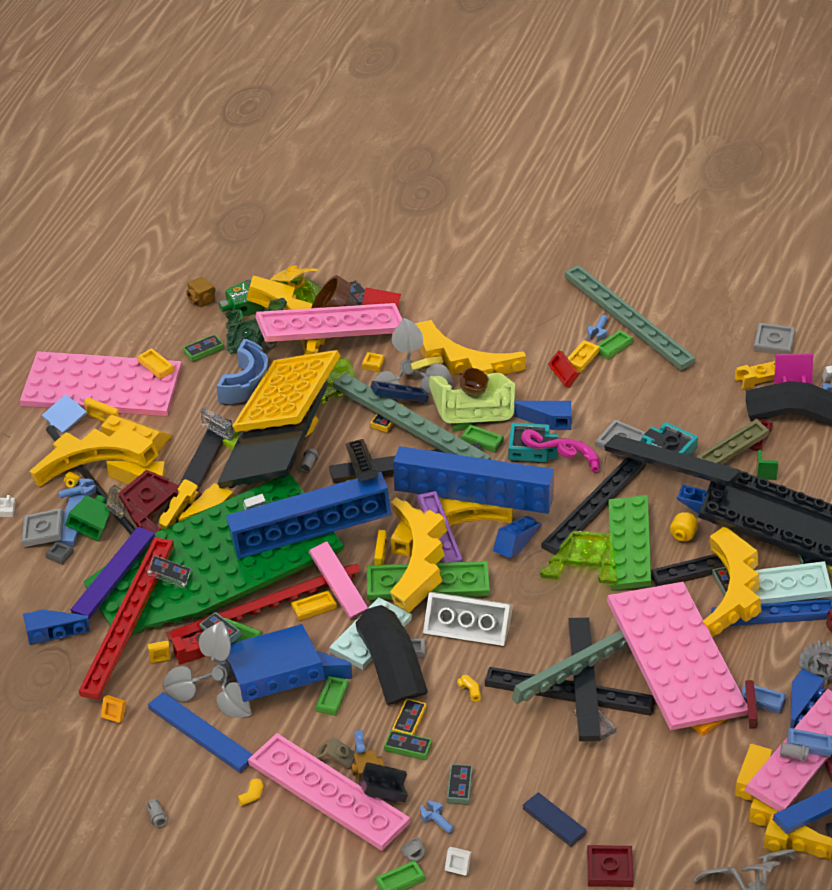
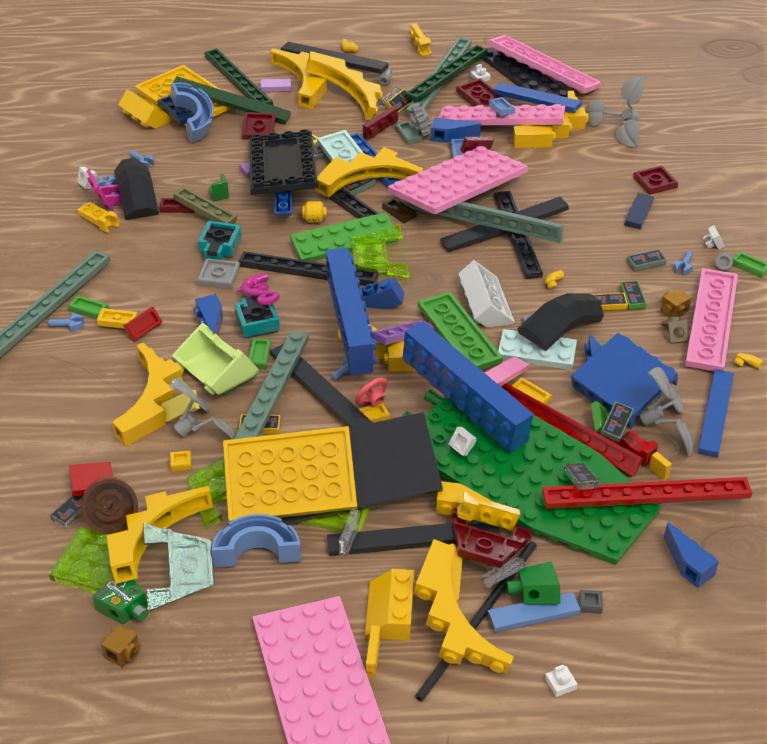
camera: 115 degrees left, 0 degrees up
light grey tile [21,508,64,547] -> none
light blue piece [42,394,87,434] -> none
medium blue bar [58,479,96,499] -> none
yellow arm [64,472,81,488] -> none
dark purple tile [70,527,155,620] -> none
light orange tile [100,695,127,723] -> none
yellow tile [137,348,175,379] -> none
tile [183,334,224,362] -> none
bright pink plate [255,303,402,342] -> none
yellow shield [270,265,319,290] -> none
black tile [345,439,378,482] -> none
medium blue bar [354,730,366,753] -> none
black bracket [359,762,408,803] -> none
dark blue tile [370,381,429,403] -> none
yellow arch [390,497,447,613] -> none
reddish brown hair [460,368,489,396] -> none
black tile [604,435,742,487] -> none
light grey tile [753,323,795,354] -> none
light grey pin [780,742,809,762] -> none

